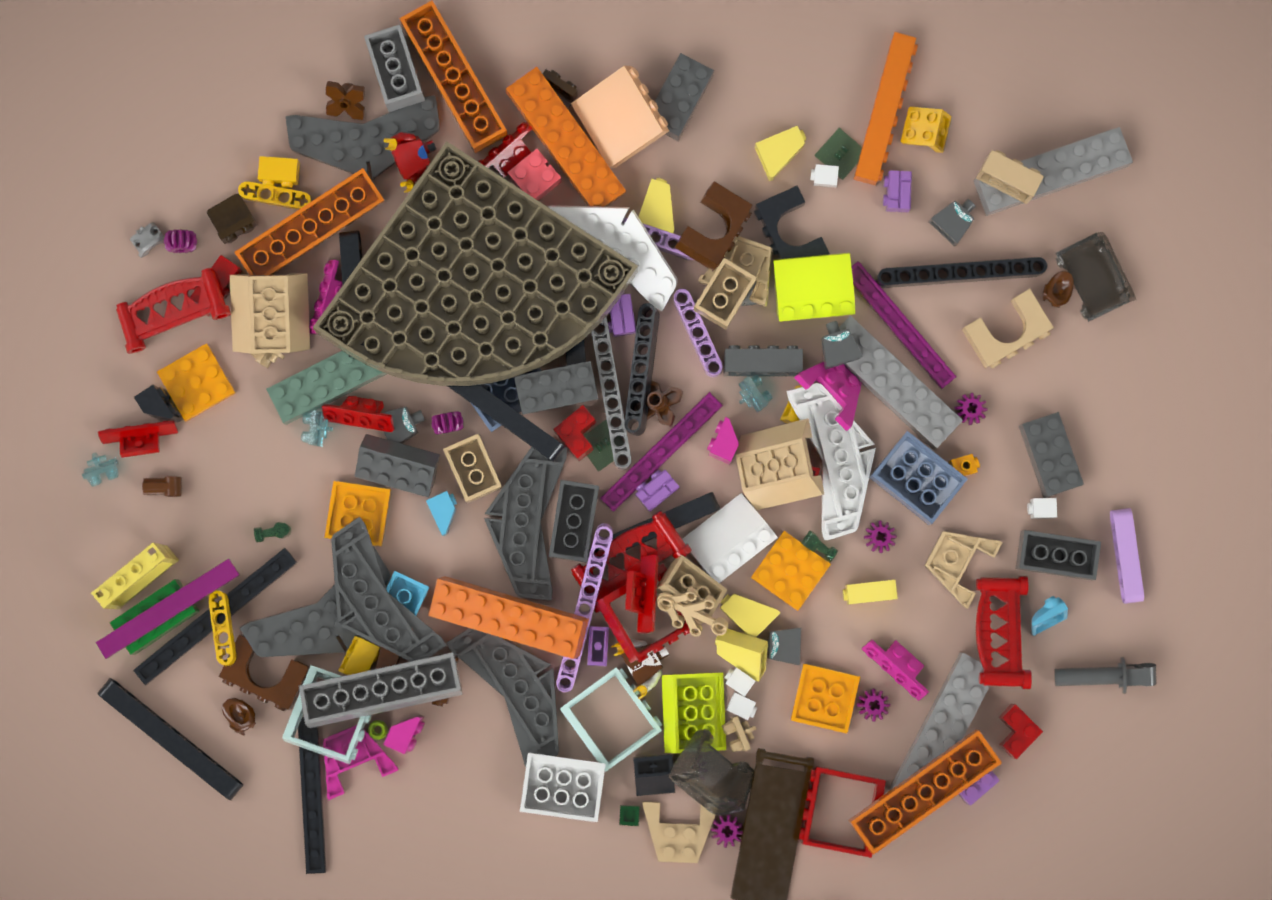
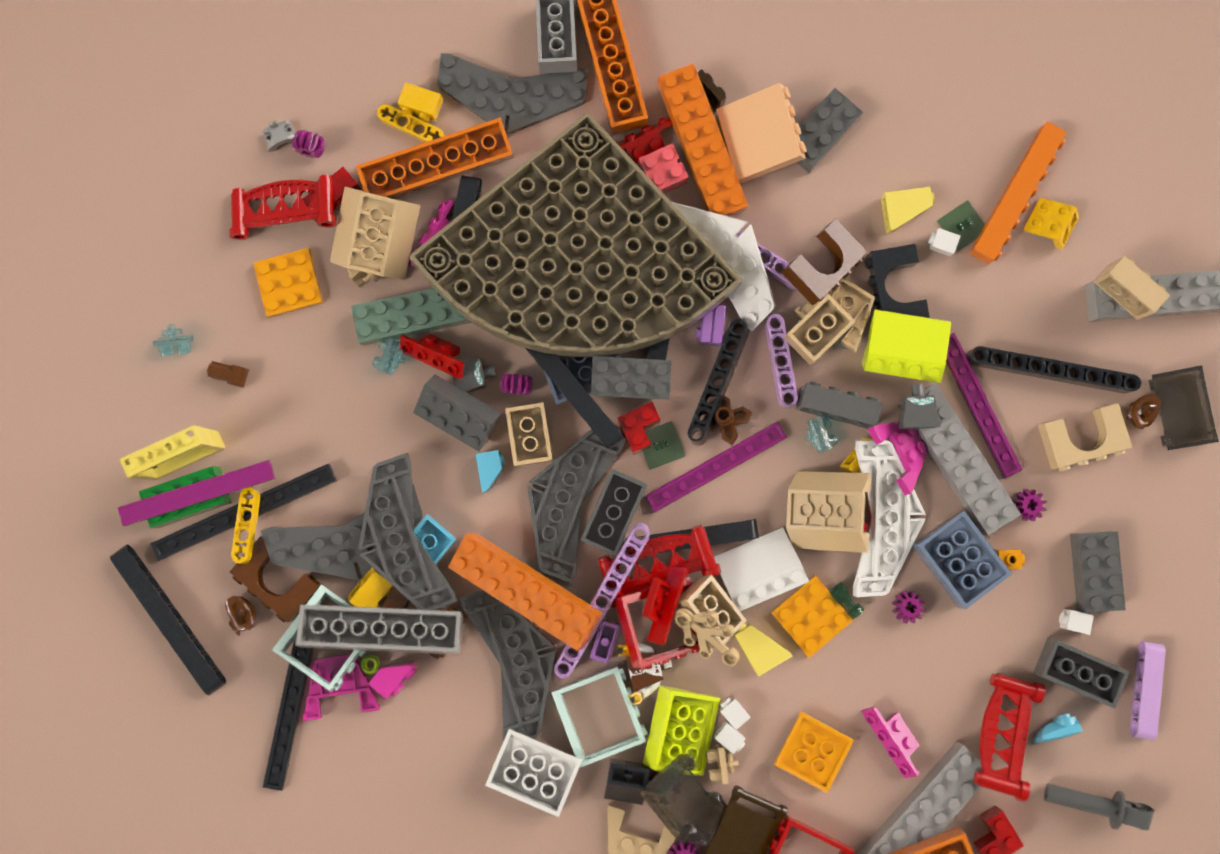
camera: 20 degrees right, 0 degrees up
red bracket [98,420,178,458] -> none
black slope [134,385,181,422] -> none
dark brown bracket [207,194,258,244] -> none
clear green leg [254,522,291,543] -> none
light orange plate [324,481,391,547] -> none
reddish brown plant [326,81,365,120] -> none
red torso [383,132,437,193] -> none
light grey beam [591,317,631,470] -> none
dark green plate [619,805,640,826] -> none
medium lavender brick [635,469,680,512] -> none
light yellow slope [639,178,674,234] -> none
dark pink slope [707,417,739,464] -> none
light yellow slope [715,628,768,682] -> none
dark grey torso [762,628,801,665] -> none
light yellow slope [842,580,898,605] -> none
magenta gear [857,688,890,722] -> none
medium lavender brick [883,170,912,213] -> none
tan wing [924,531,1003,609] -> none
dark grey torso [929,199,976,247] -> none

